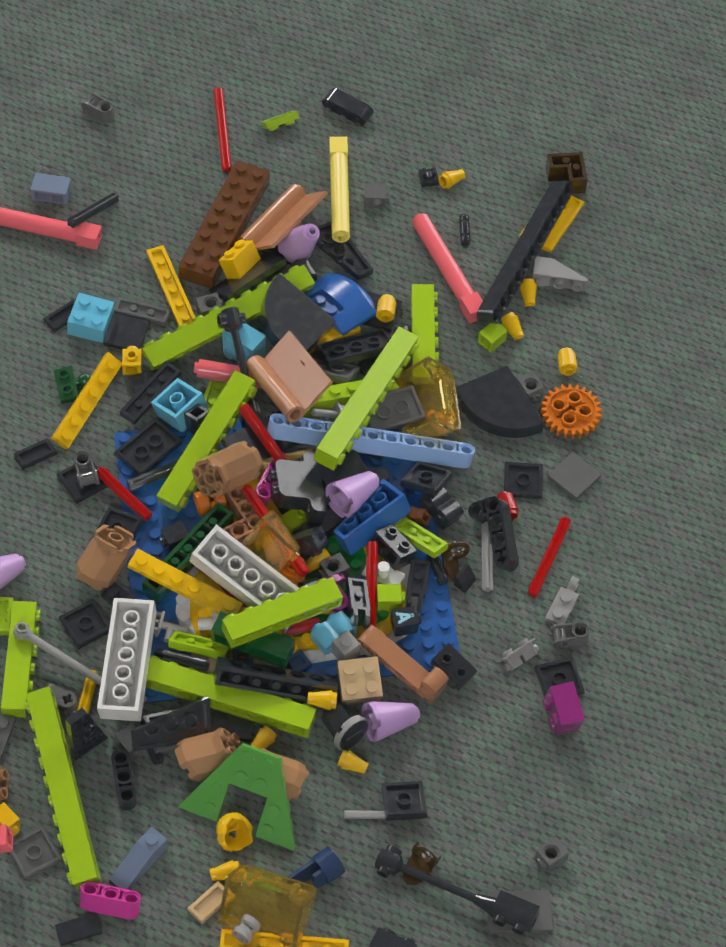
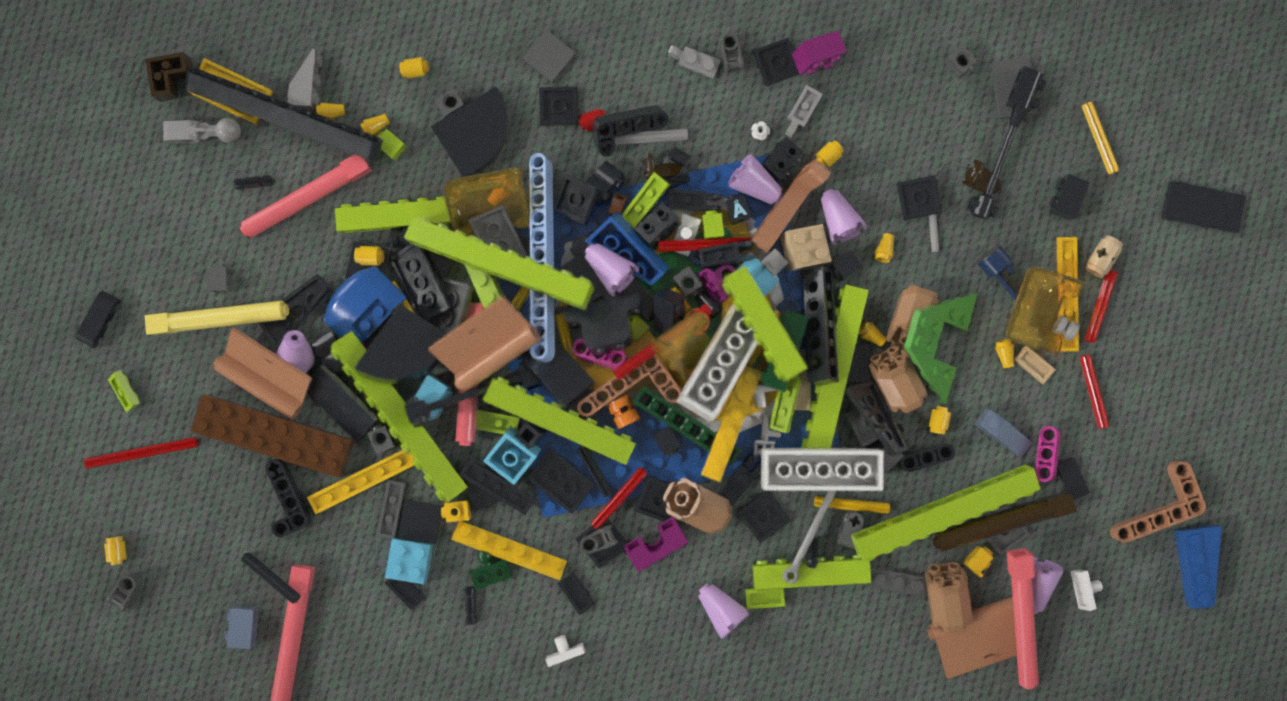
camera: 95 degrees left, 30 degrees up
black wing [65,708,108,761] -> none
black axle [153,648,210,671] -> none
medium nougat brick [192,441,263,497] -> none
yellow hair [216,812,253,852] -> none
yellow brick [219,239,261,279] -> none
red axle [239,403,288,462] -> none
yellow cone [307,690,337,711] -> none
light grey arm [311,401,345,422] -> none
tile [334,715,369,751] -> none
black tile [418,167,439,187] -> none
yellow cone [438,169,466,189] -> none
light grey hinge [498,637,539,672] -> none
red axle [527,517,571,598] -> none
orange gear [540,384,602,439] -> none
none -> yellow brick [104,536,127,565]
none -> light grey beam [163,118,241,143]
none -> black beam [265,458,311,538]
none -> black axle [465,586,477,625]
none -> magenta arch [624,517,688,572]
none -> lavender cone [728,154,783,204]
none -> white plate [751,121,770,140]
none -> light grey plate [785,85,823,137]
none -> black axle [807,537,818,569]
none -> yellow brick [816,140,844,168]
none -> yellow brick [929,406,951,435]
none -> dark brown brick [932,492,1077,552]

